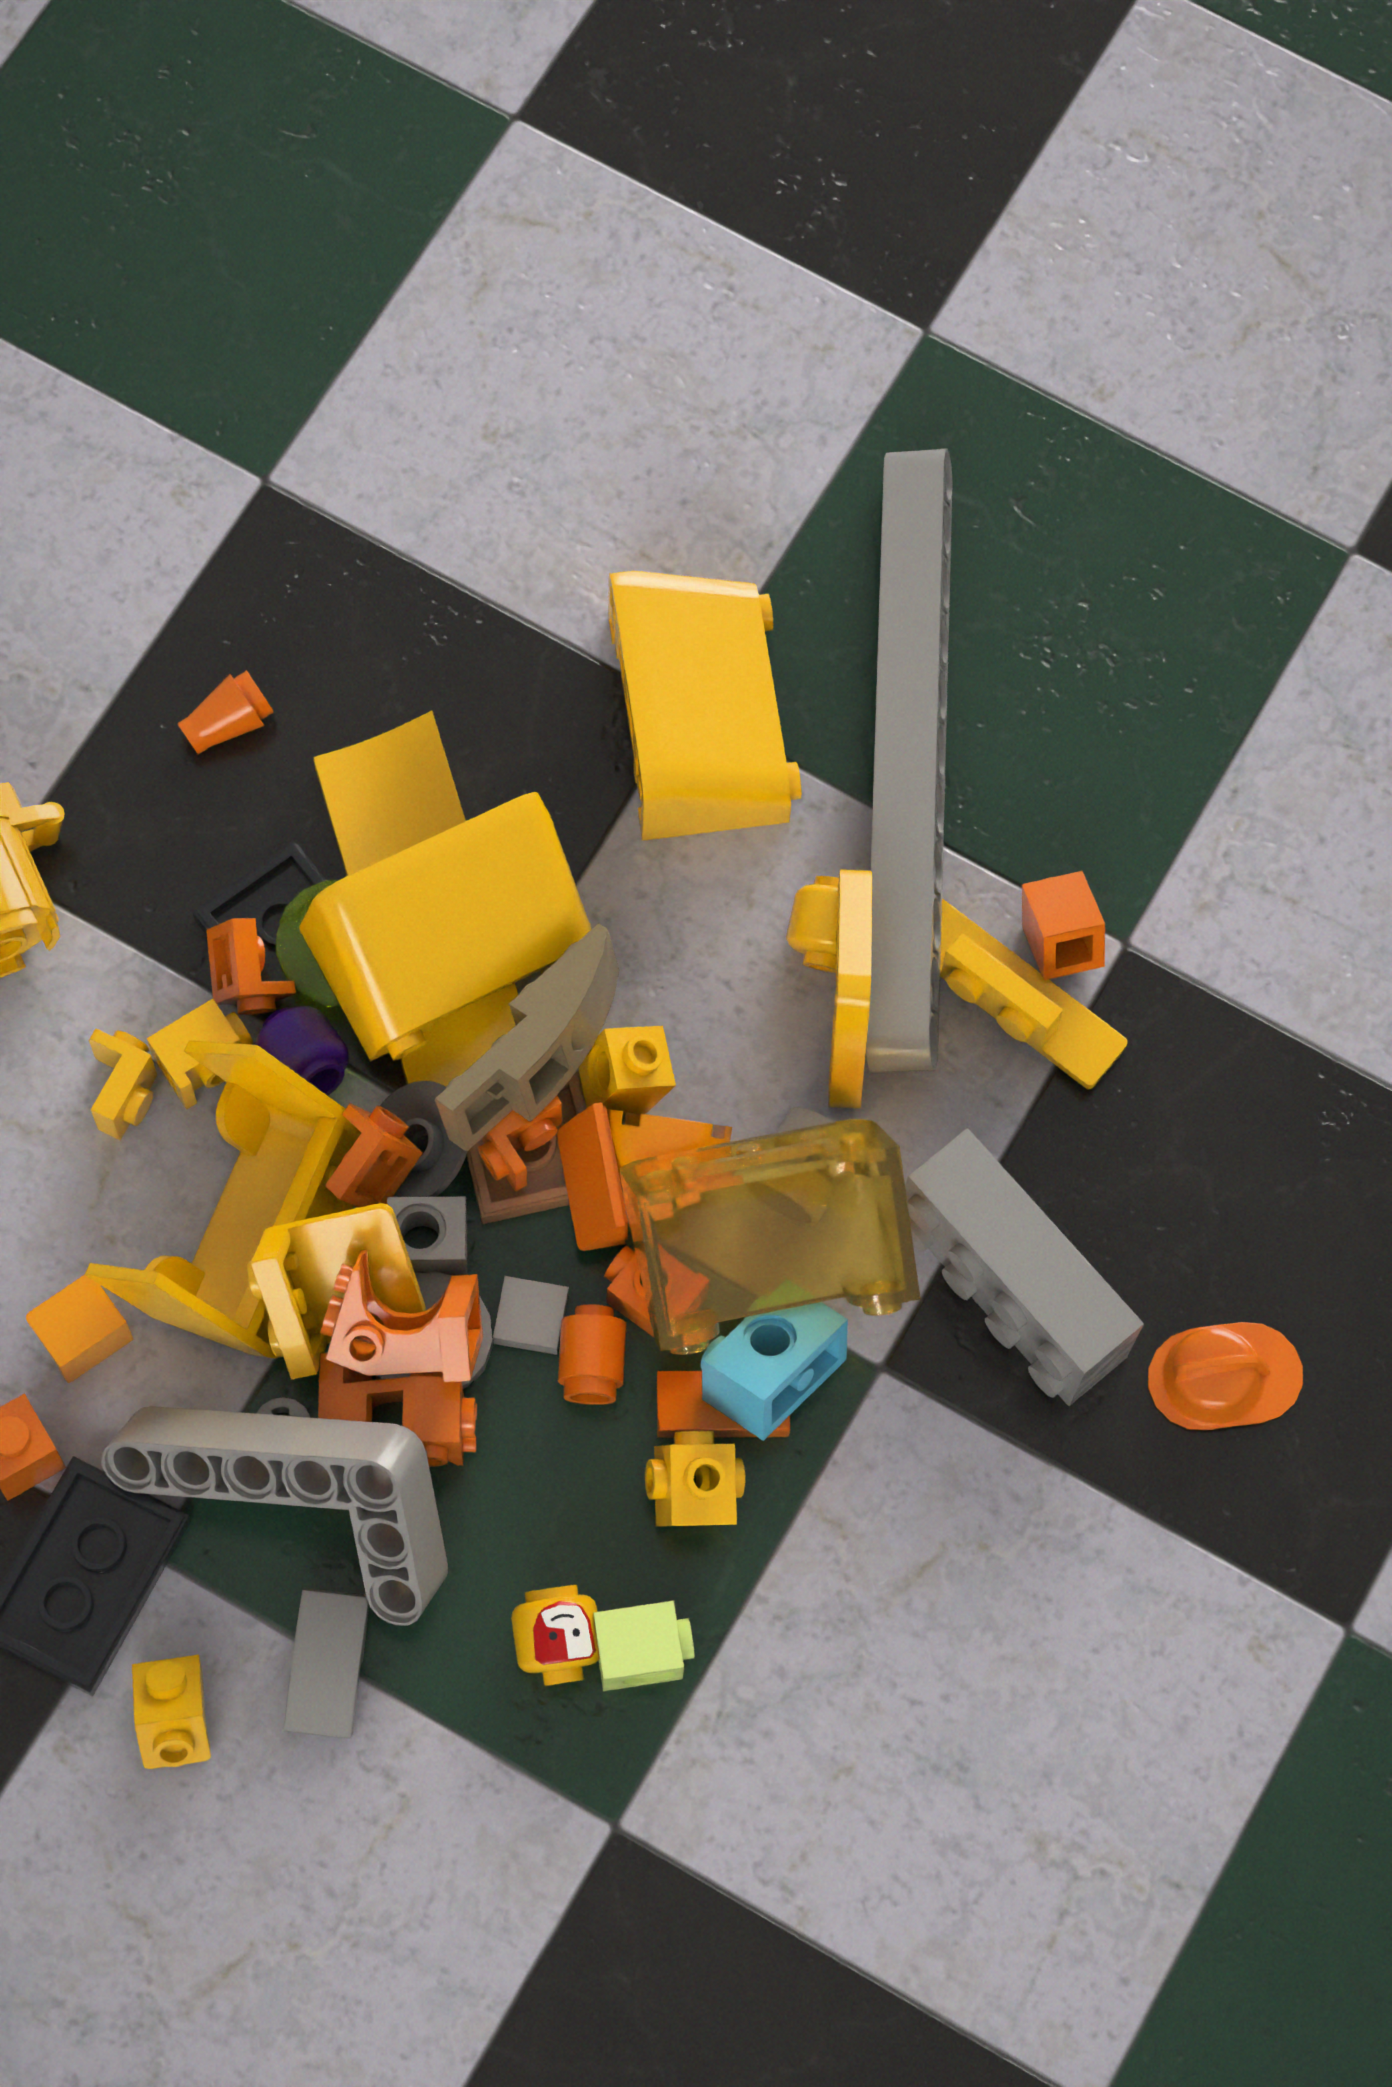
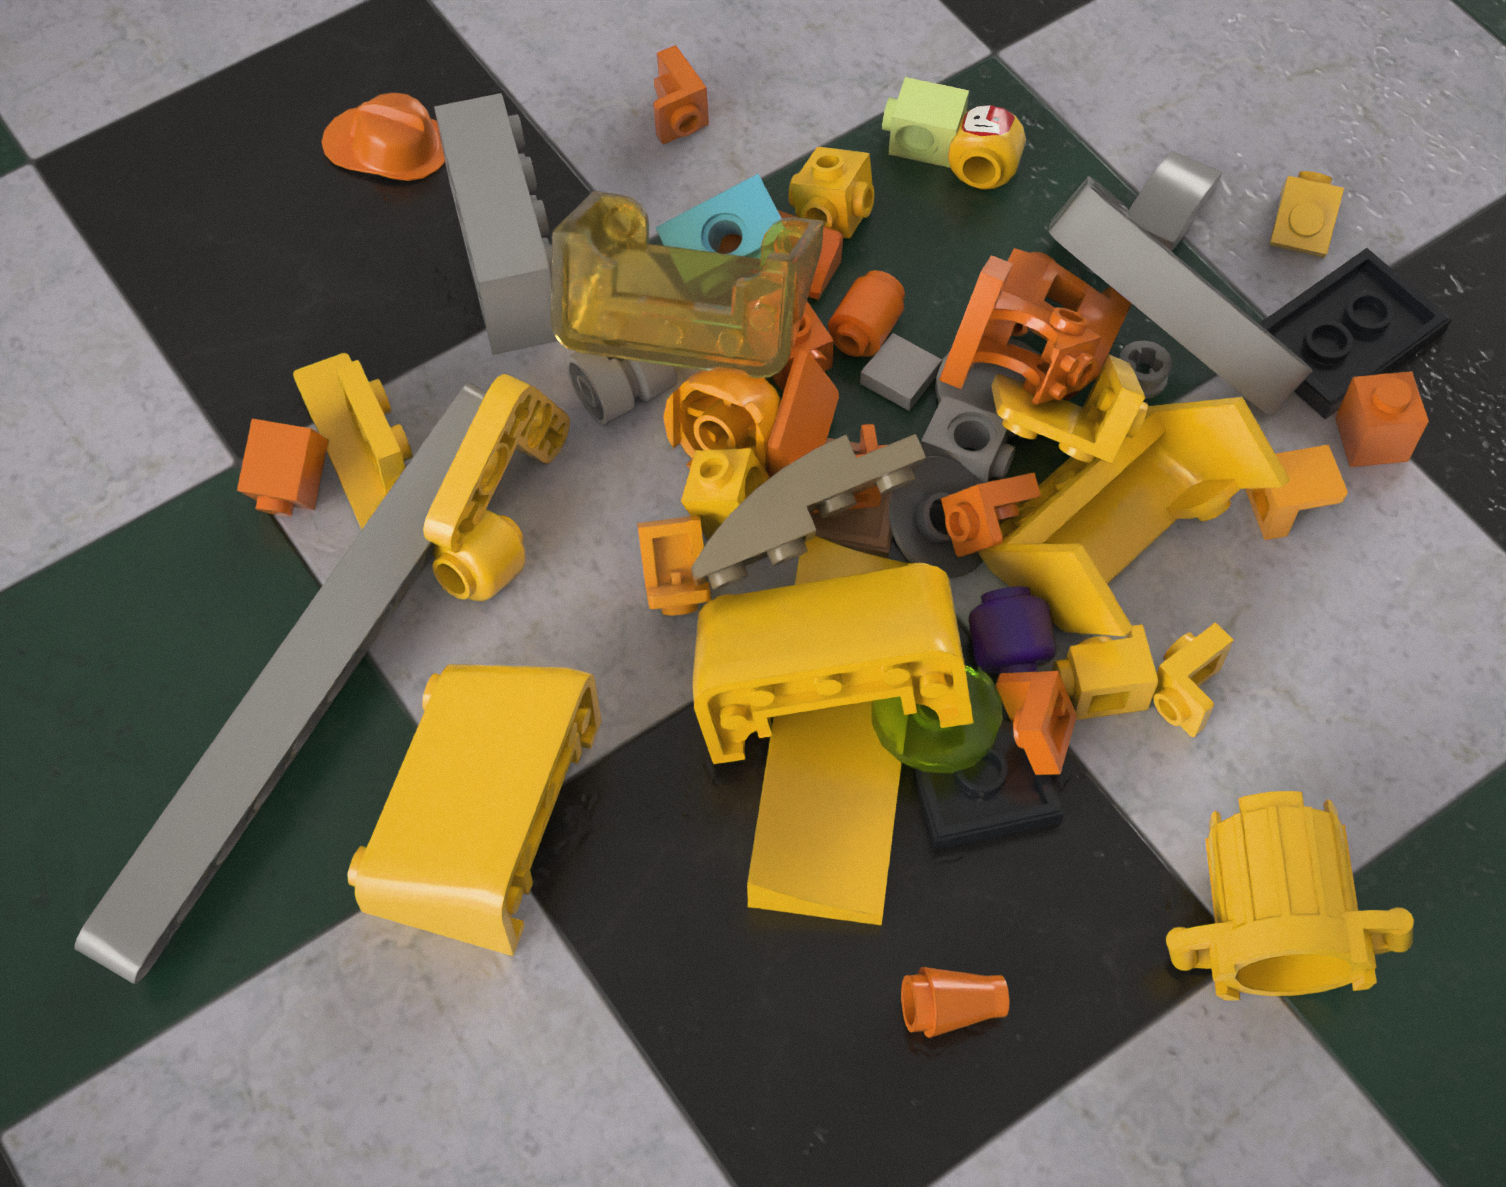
camera: 150 degrees left, 10 degrees down
none -> light orange bracket [637,515,712,616]
none -> orange bracket [653,45,709,144]

